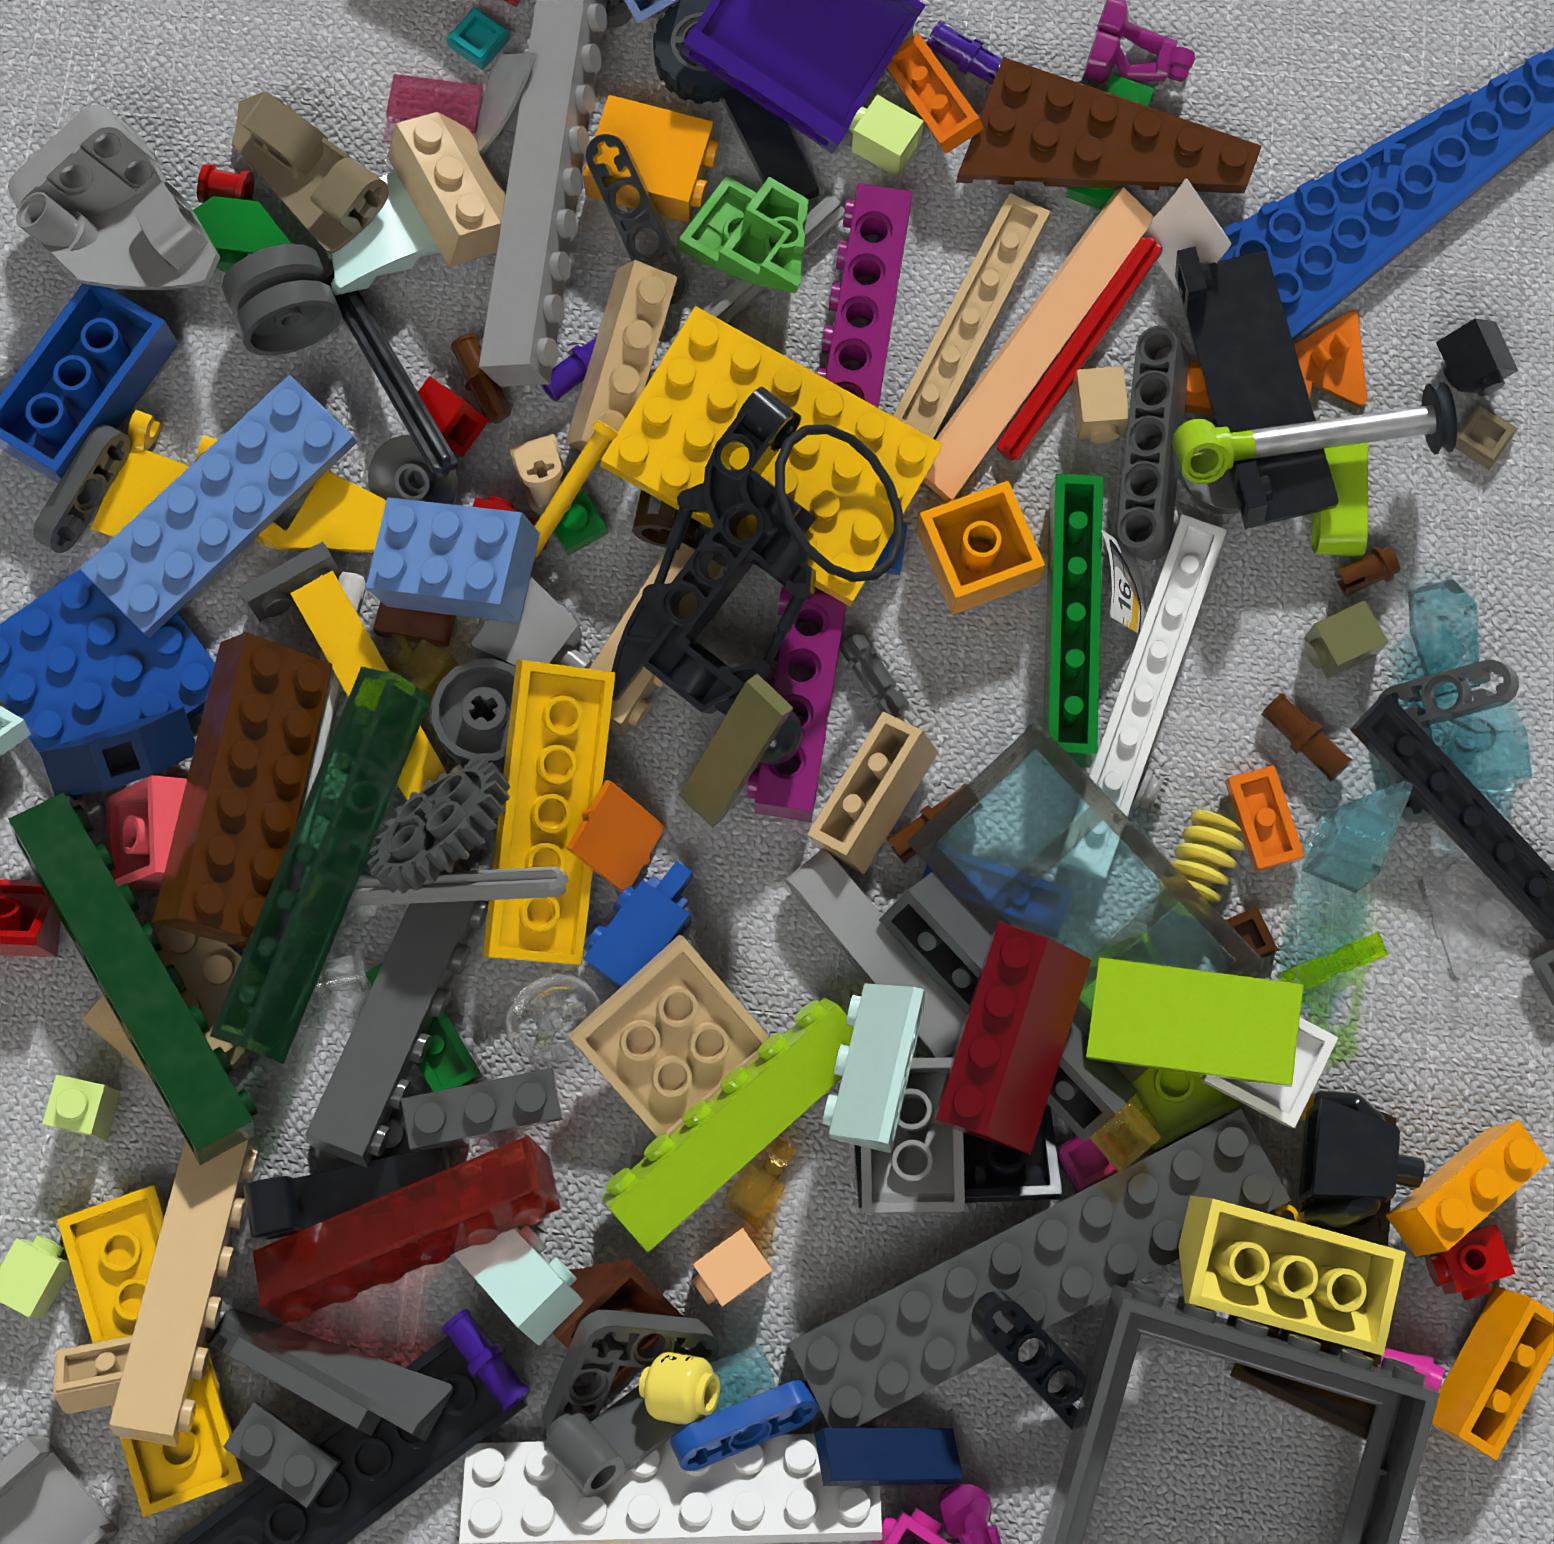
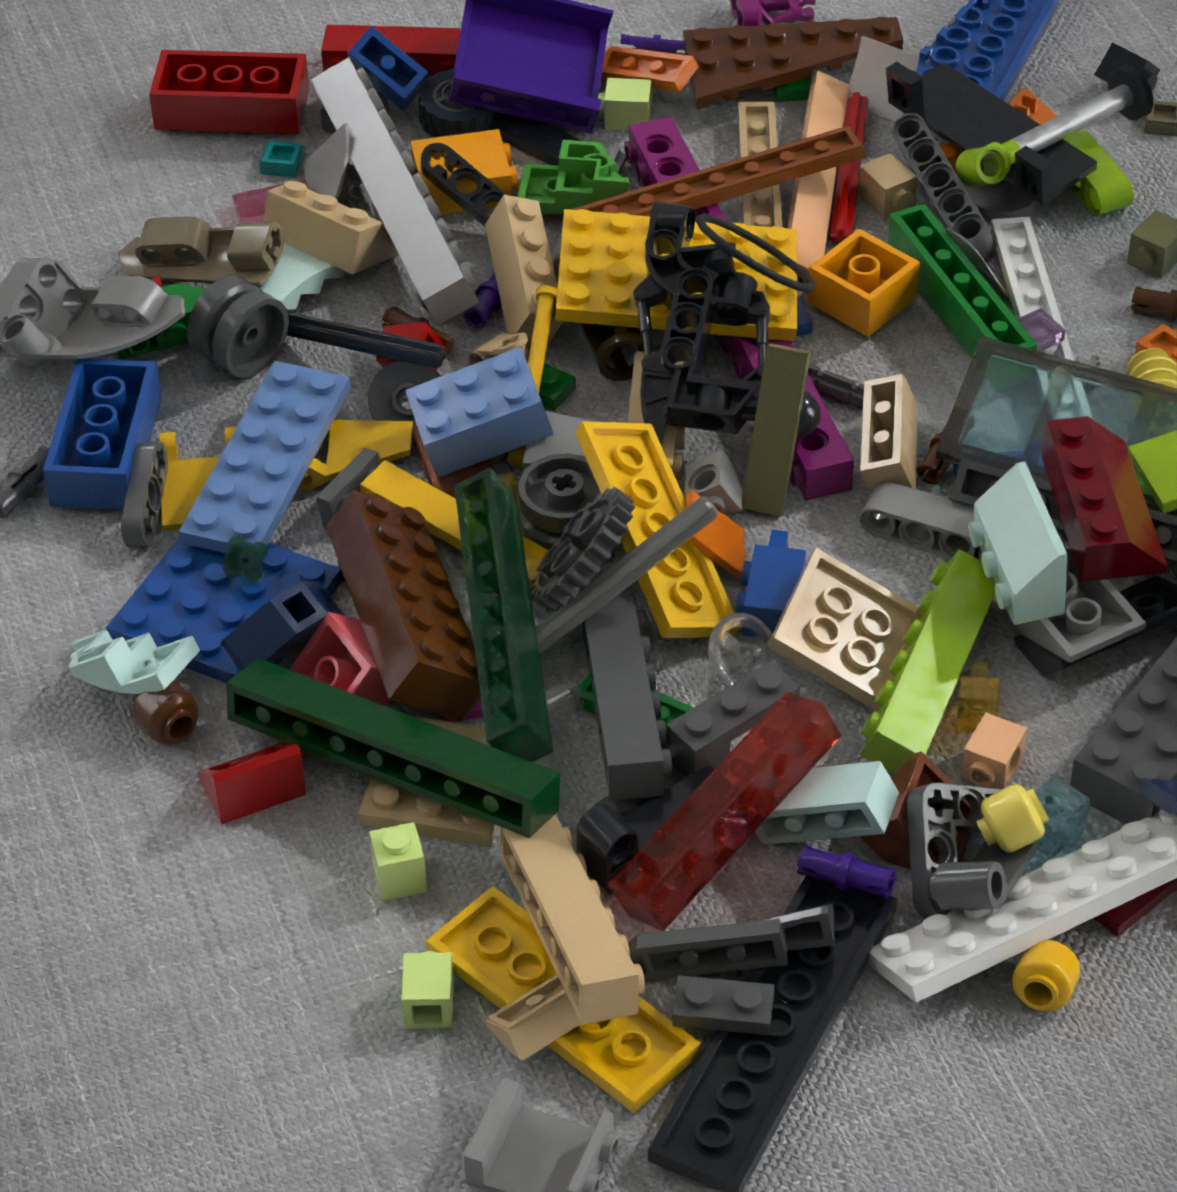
camera: 25 degrees left, 30 degrees down
blue beam [670,1380,819,1471] -> none
reddish brown pin [1334,546,1400,597] -> none
none -> plate [223,536,268,583]
none -> dark orange tile [570,126,865,216]
none -> light grey brick [684,449,743,517]
none -> clear purple tile [1017,308,1066,353]

